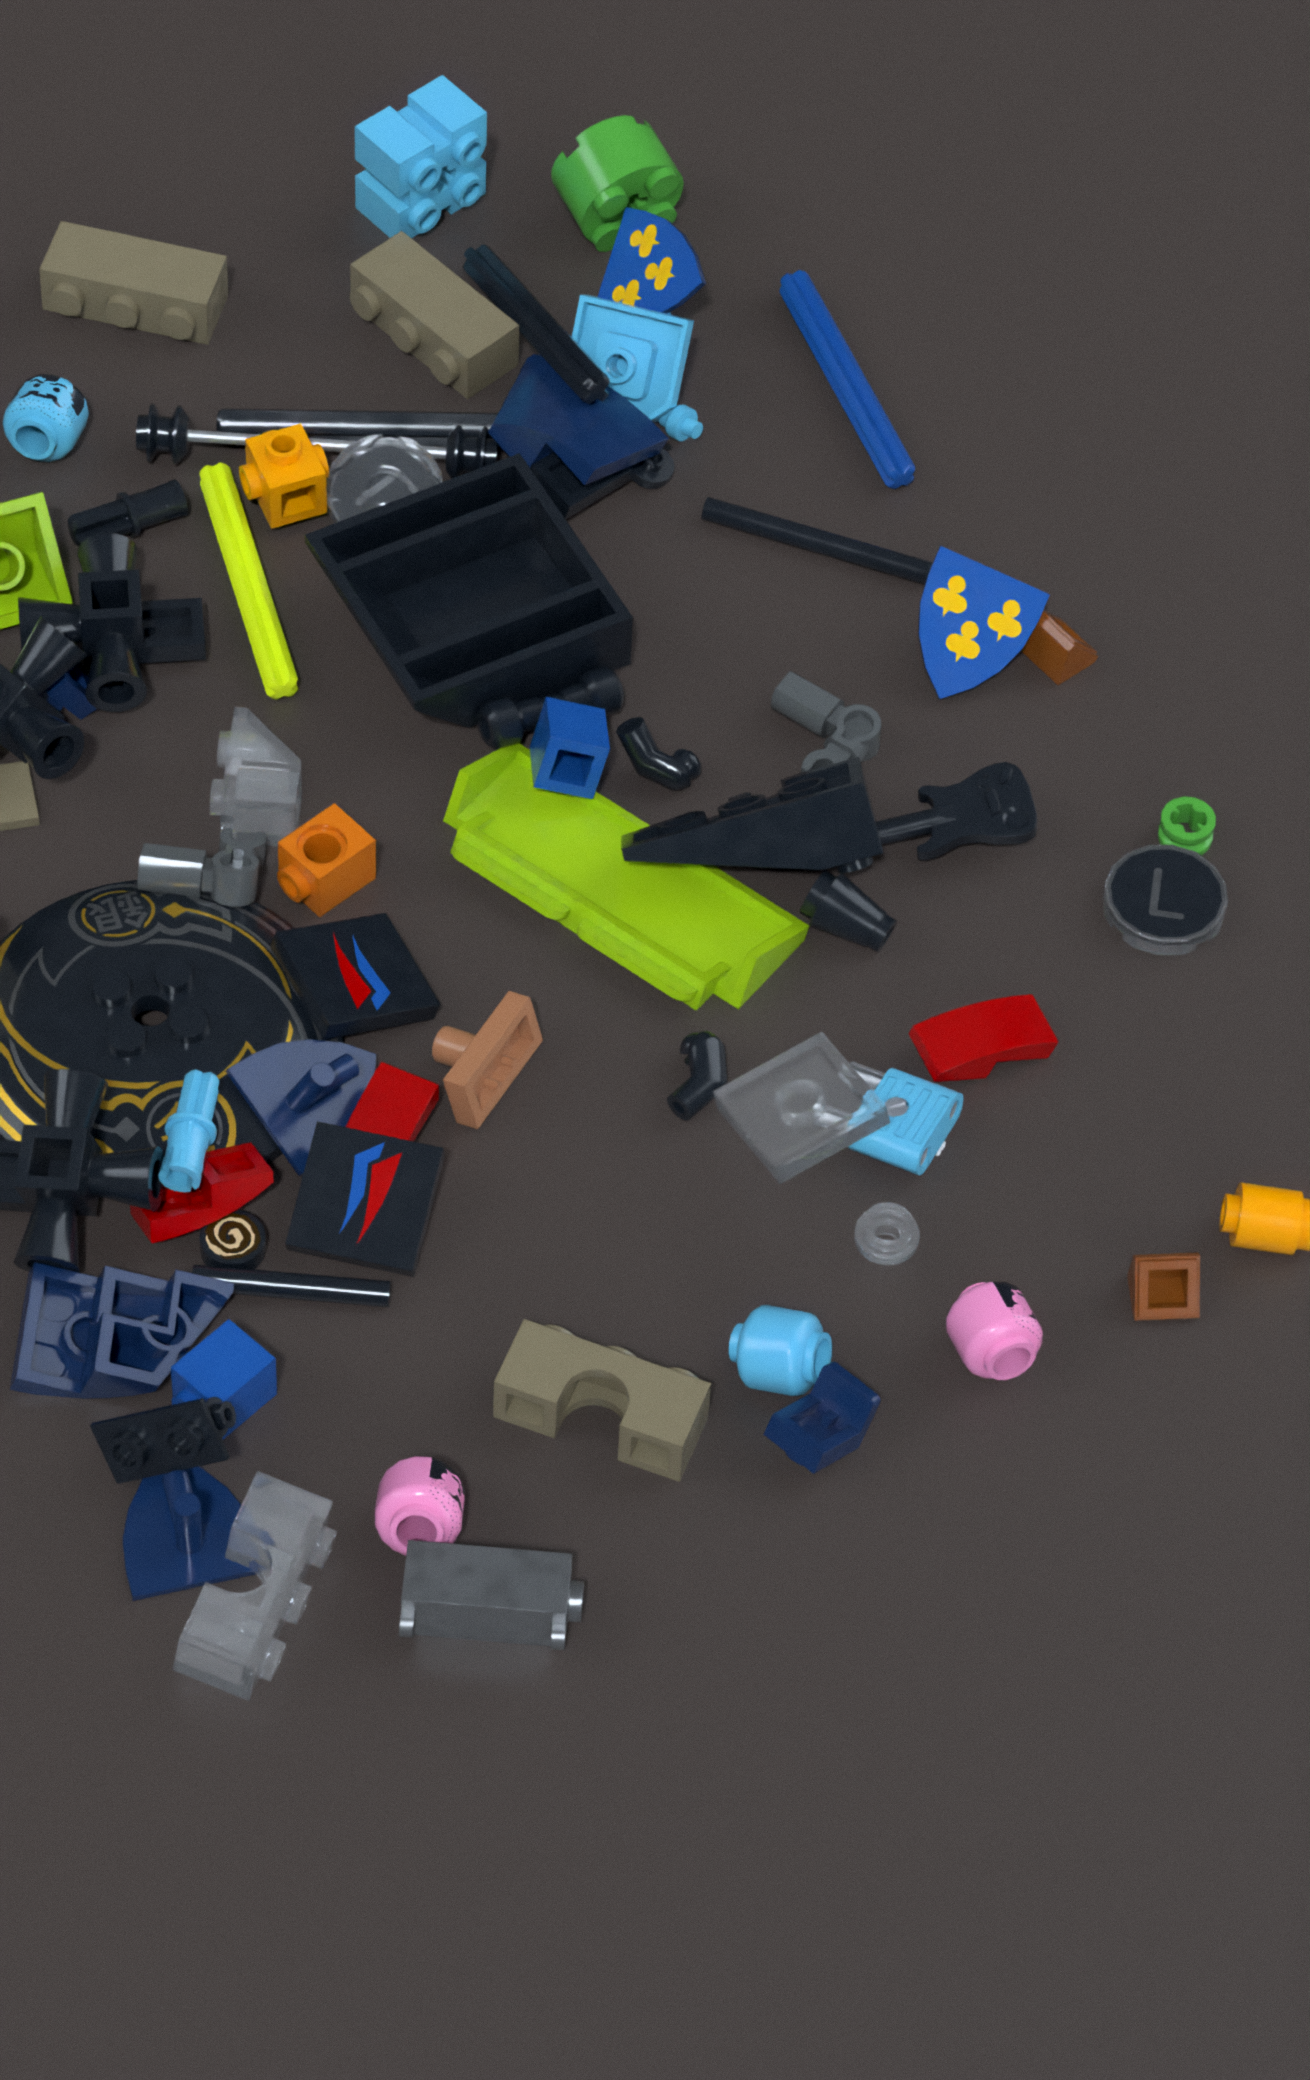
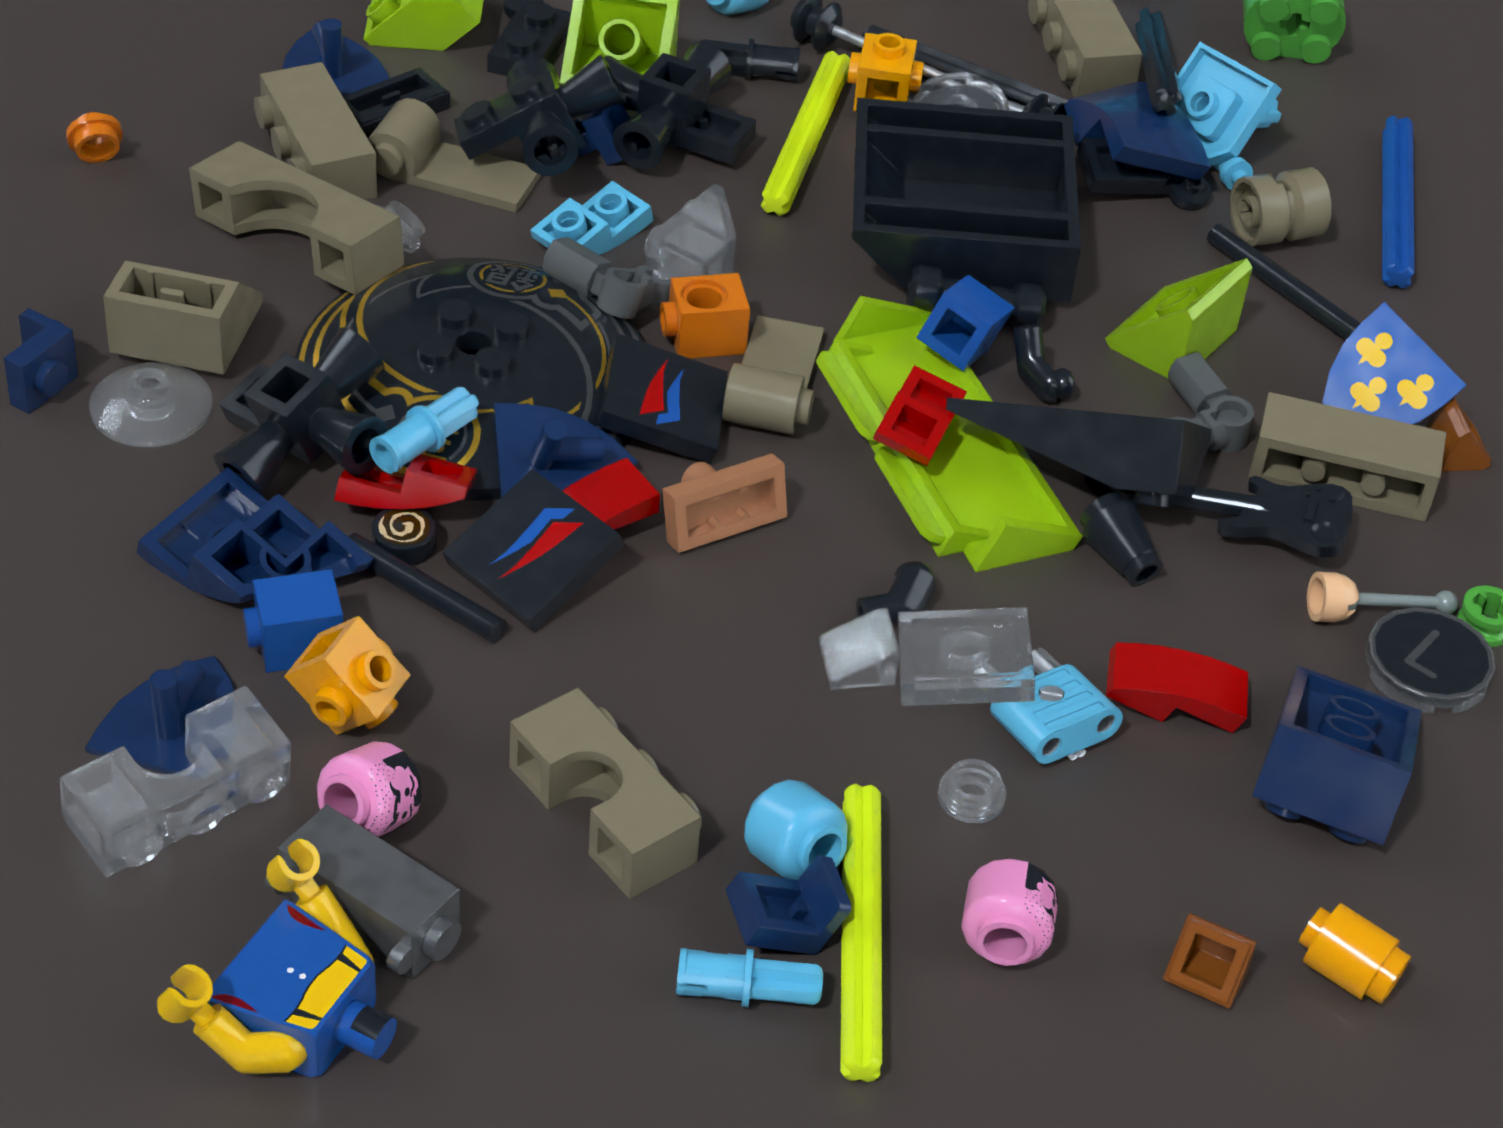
camera: 30 degrees right, 10 degrees down
black hinge [90,1397,236,1484] -> none
blue shield [597,207,706,314] -> none
none -> torso [157,839,397,1078]
none -> light orange brick [284,616,411,735]
none -> medium azure slope [530,181,654,255]
none -> medium azure axle [676,948,823,1008]
none -> dark tan door [722,315,825,435]
none -> clear slope [819,608,899,690]
none -> neon yellow axle [840,783,882,1082]
none -> red slope [873,365,967,466]
none -> lime slope [1105,258,1252,379]
none -> dark tan wheel [1230,167,1332,247]
none -> dark tan brick [1247,392,1446,522]
none -> dark blue slope [1252,665,1422,845]
none -> light nougat hinge [1307,572,1458,623]

